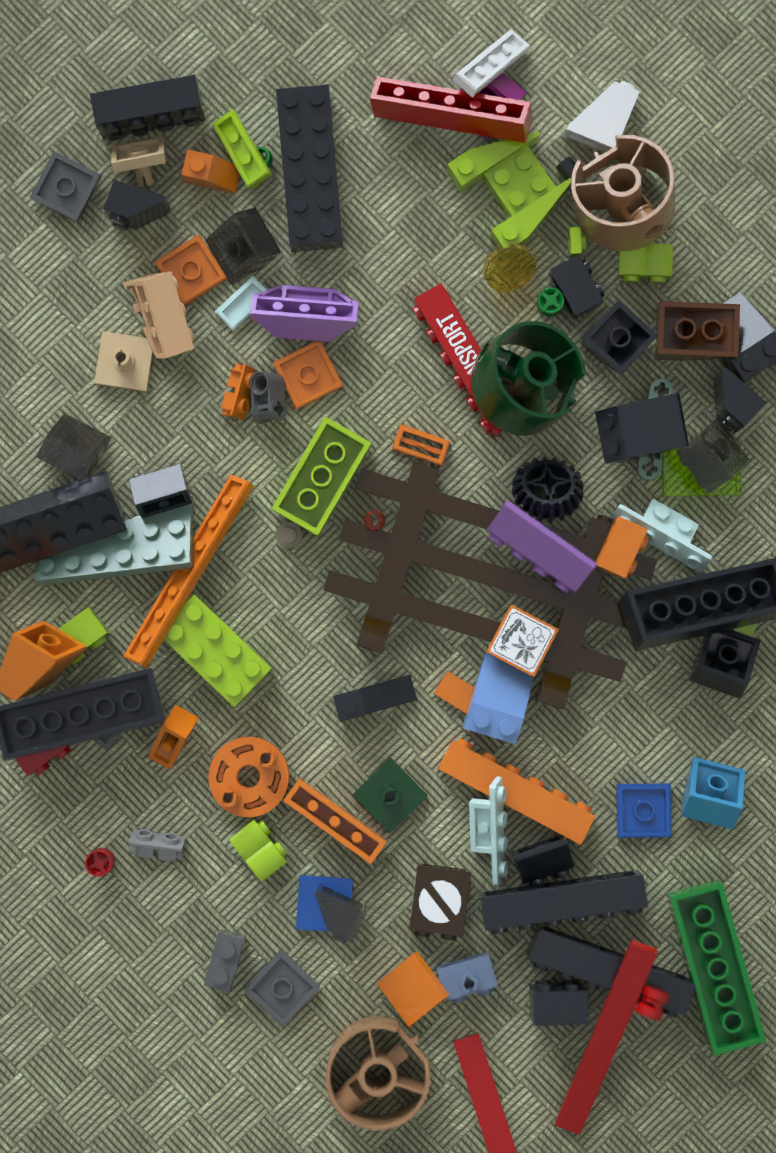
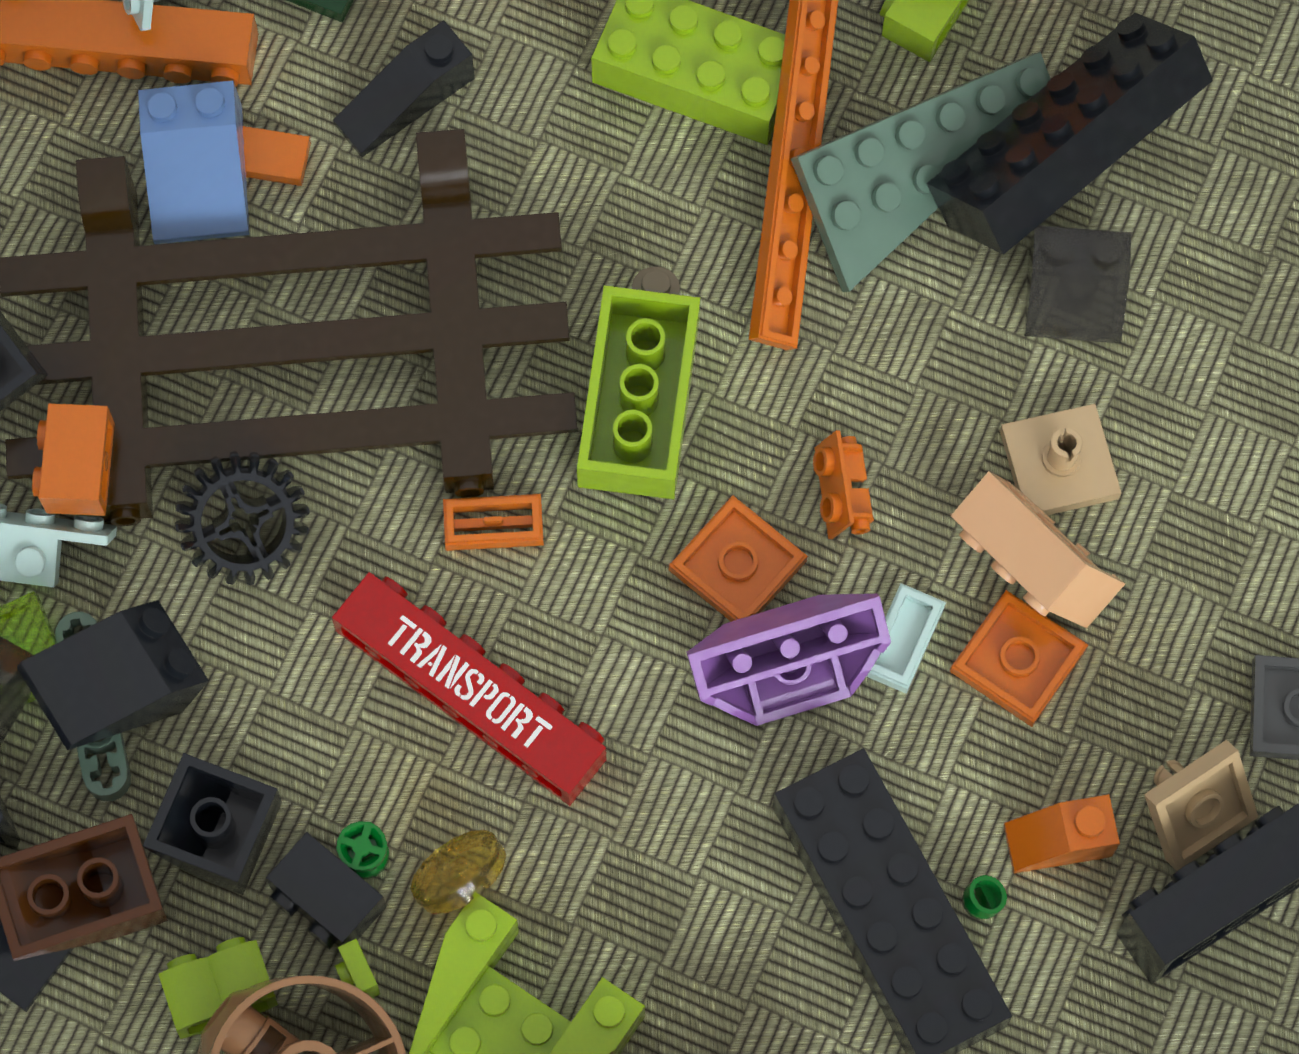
camera: 155 degrees right, 15 degrees down
black slope [103,180,170,231] -> none
brick [129,464,192,519] -> none
clear smoke slope [205,207,282,285] -> none
lime tile [212,109,272,190] -> none
dark grey piece [250,371,287,424] -> none
clear red hinge [364,510,385,532] -> none
dark green animal [471,321,586,436] -> none
medium lavender slope [486,500,597,594] -> none
tile [486,605,559,677] -> none

